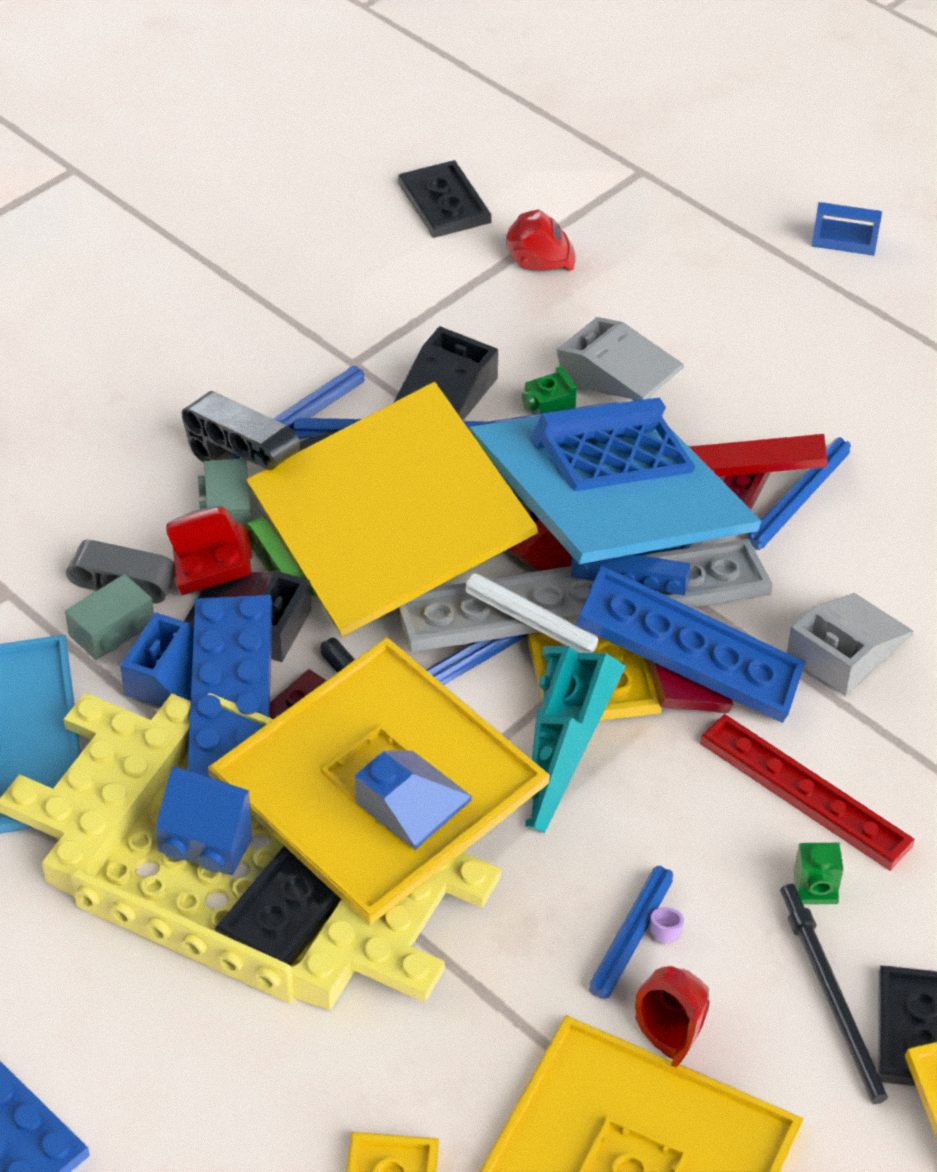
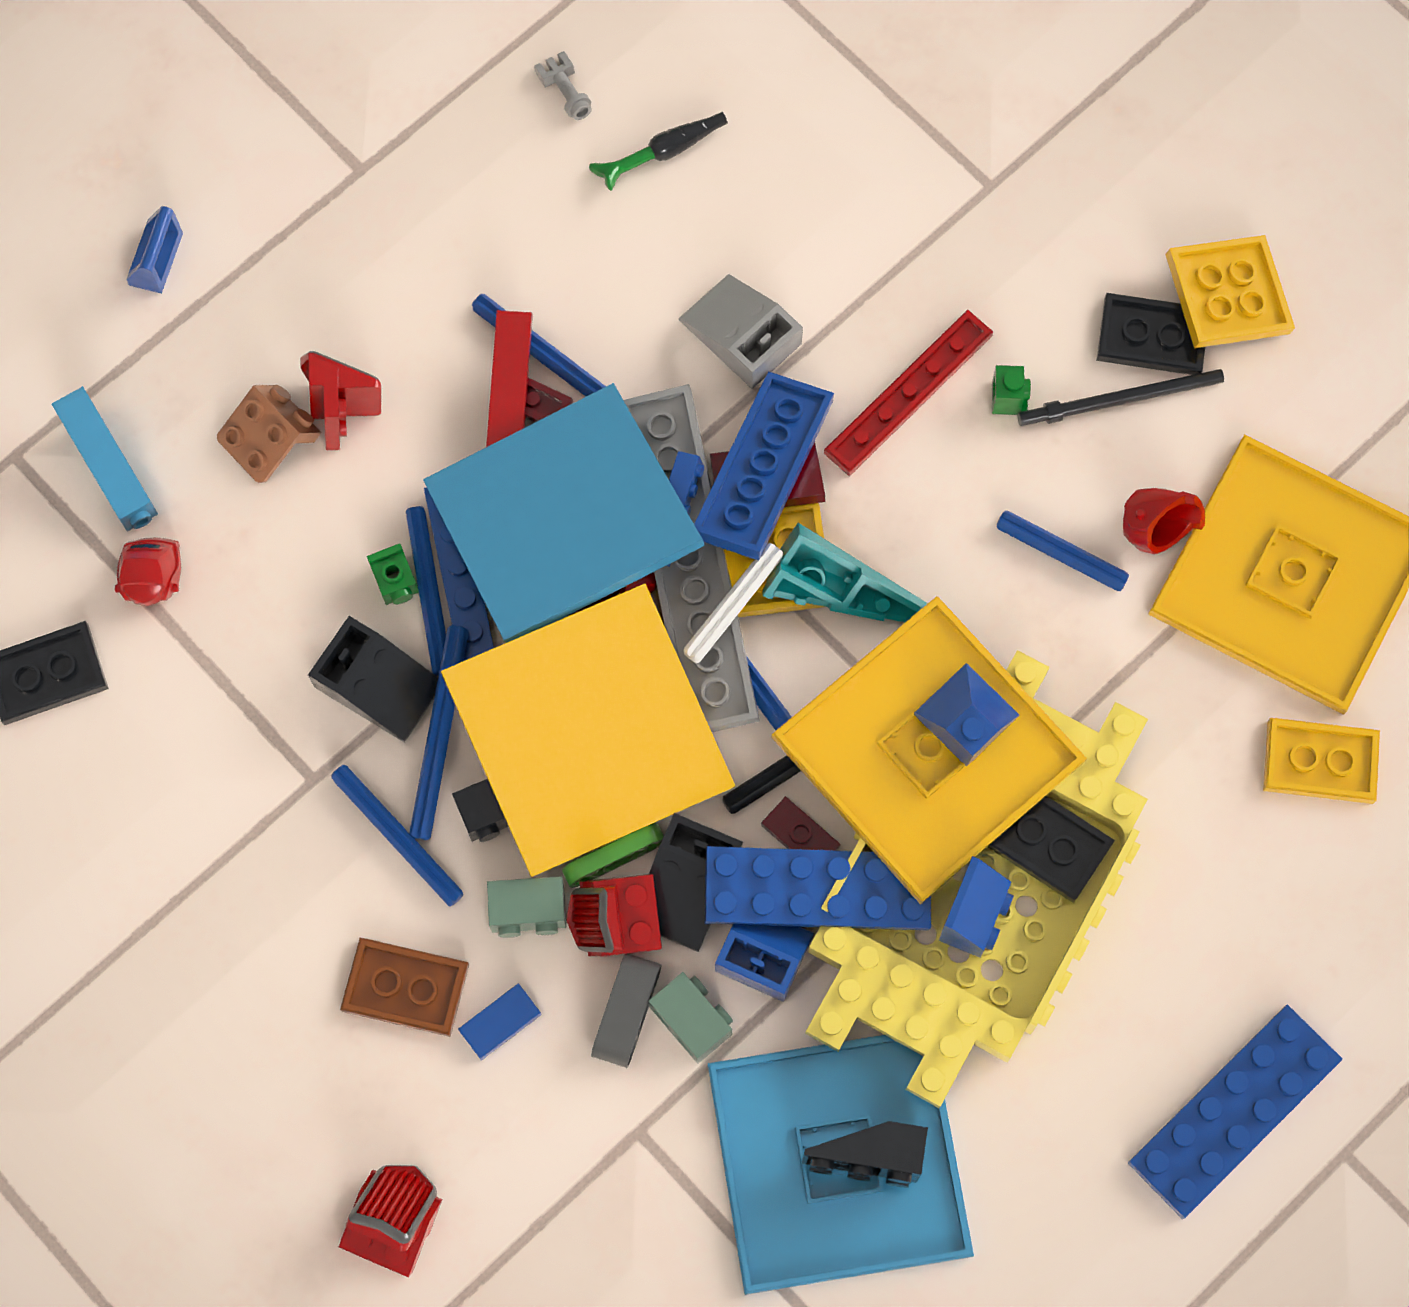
camera: 85 degrees left, 25 degrees up
black beam [181,391,300,470] -> none
blue fence [530,397,695,491] -> none
light grey slope [556,317,684,401] -> none
lavender hinge [650,907,684,944] -> none
none -> dark azure slope [51,386,158,531]
none -> nougat bracket [217,385,322,483]
none -> red piece [300,351,381,450]
none -> dark orange tile [340,937,469,1037]
none -> blue tile [458,983,542,1061]

